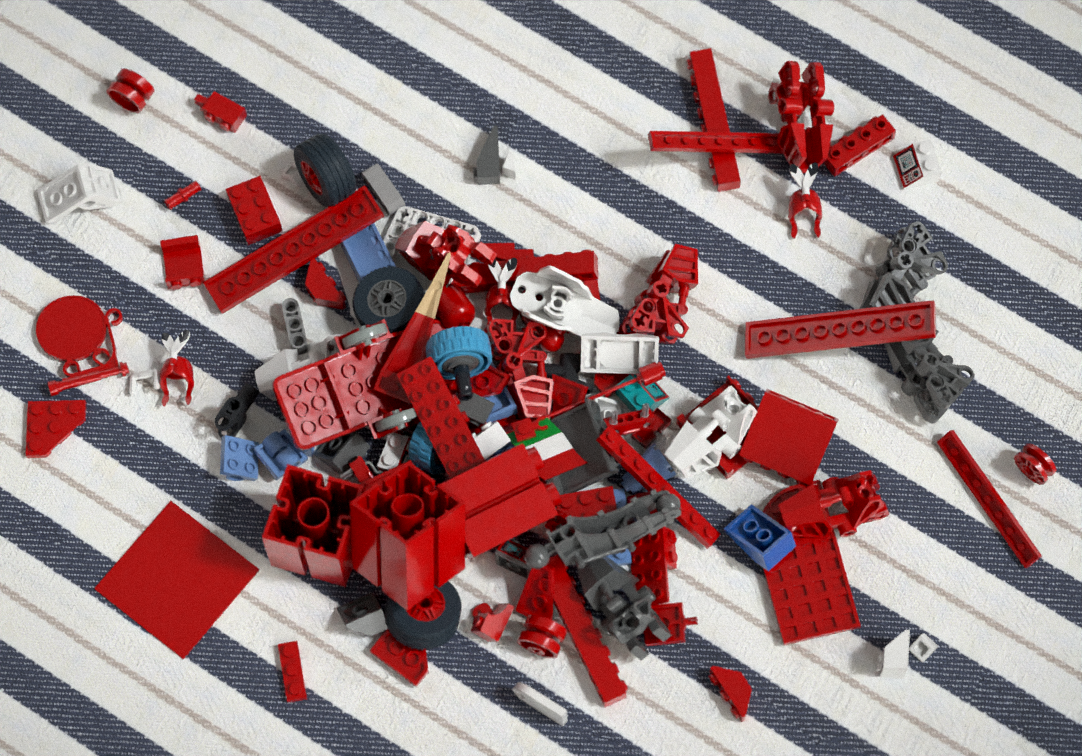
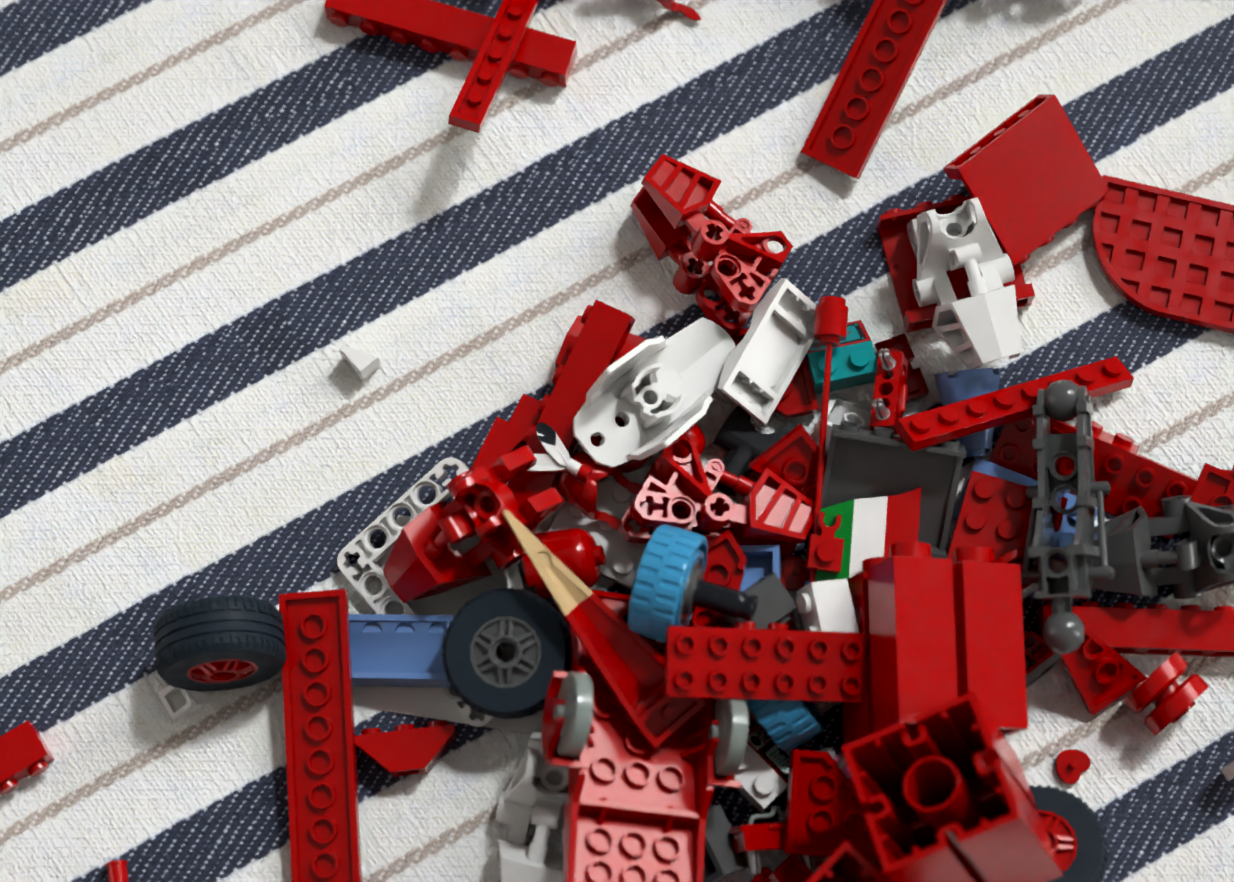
camera: 65 degrees left, 5 degrees up
red brick [225,176,283,245] -> none
light grey beam [282,298,308,355] -> none
light grey beam [361,163,406,216] -> none
arch [471,603,514,642] -> none
dark grey slope [473,125,500,185] -> none
blue slope [724,504,796,571] -> none
red piece [779,470,890,538] -> none

